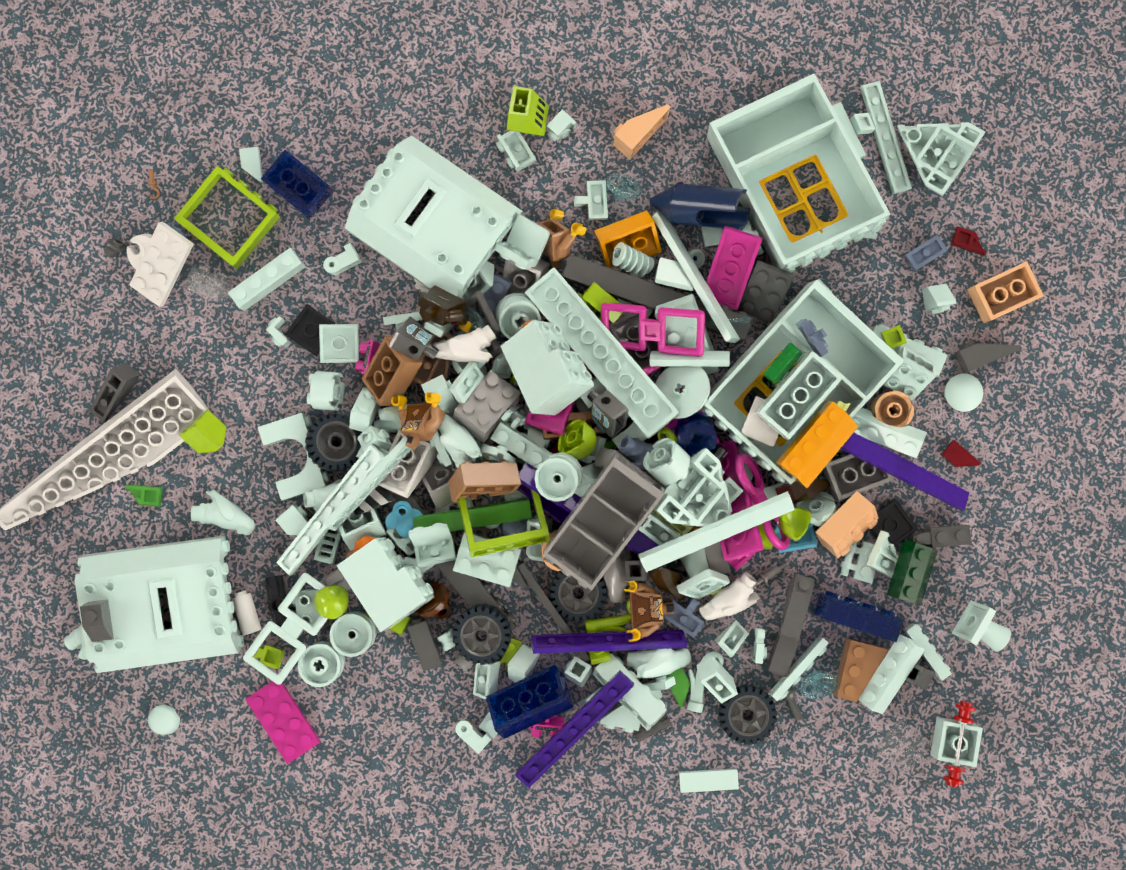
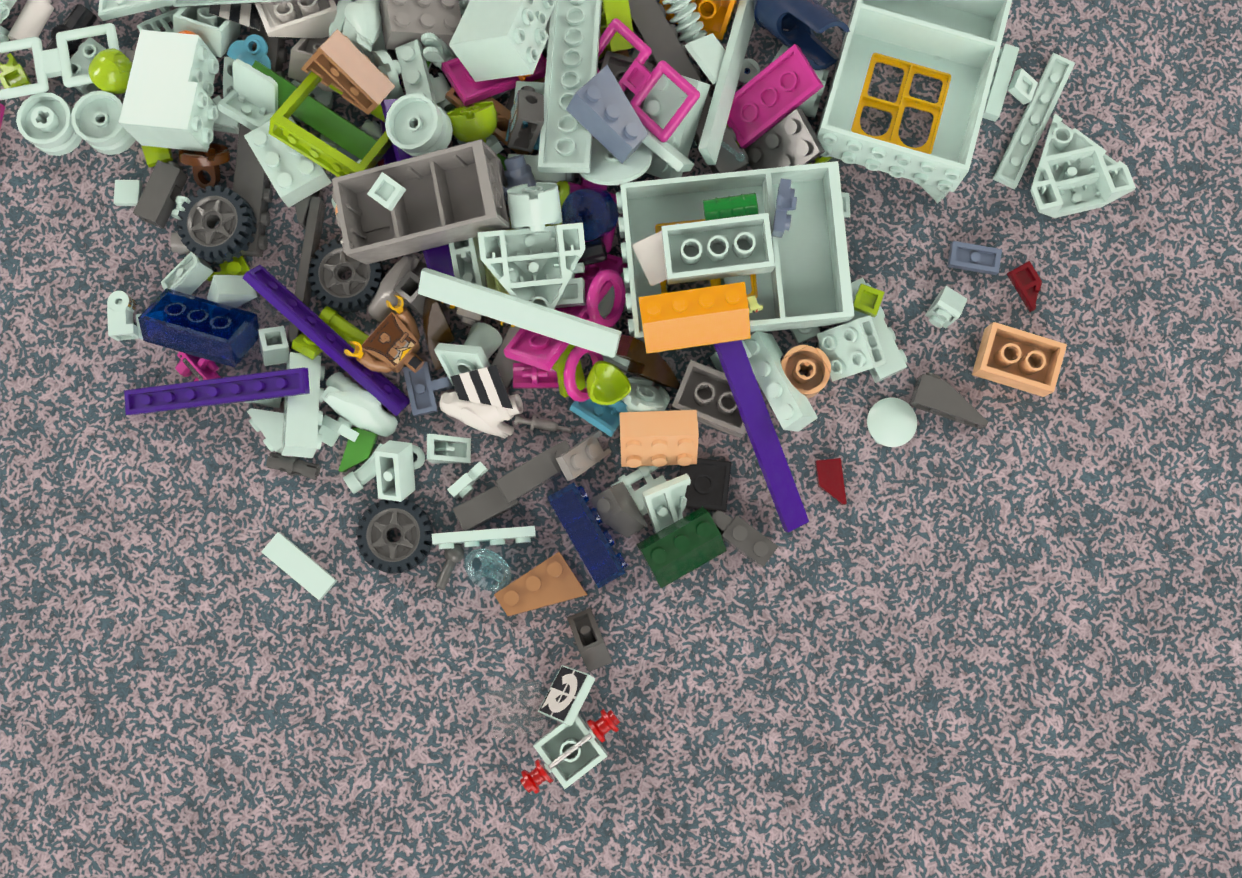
camera: 40 degrees right, 5 degrees down
light aqua brick [858,635,925,714] -> none
light aqua piece [903,623,952,681] -> none
light aqua plant [952,600,1011,652] -> none
none -> light aqua tile [114,180,142,206]
none -> light aqua plate [367,172,406,211]
none -> sticker [450,365,513,409]
none -> tile [538,665,595,727]
none -> light grey hinge [556,430,612,481]
none -> sand blue wedge [566,65,648,163]
none -> dark grey slope [590,482,648,538]

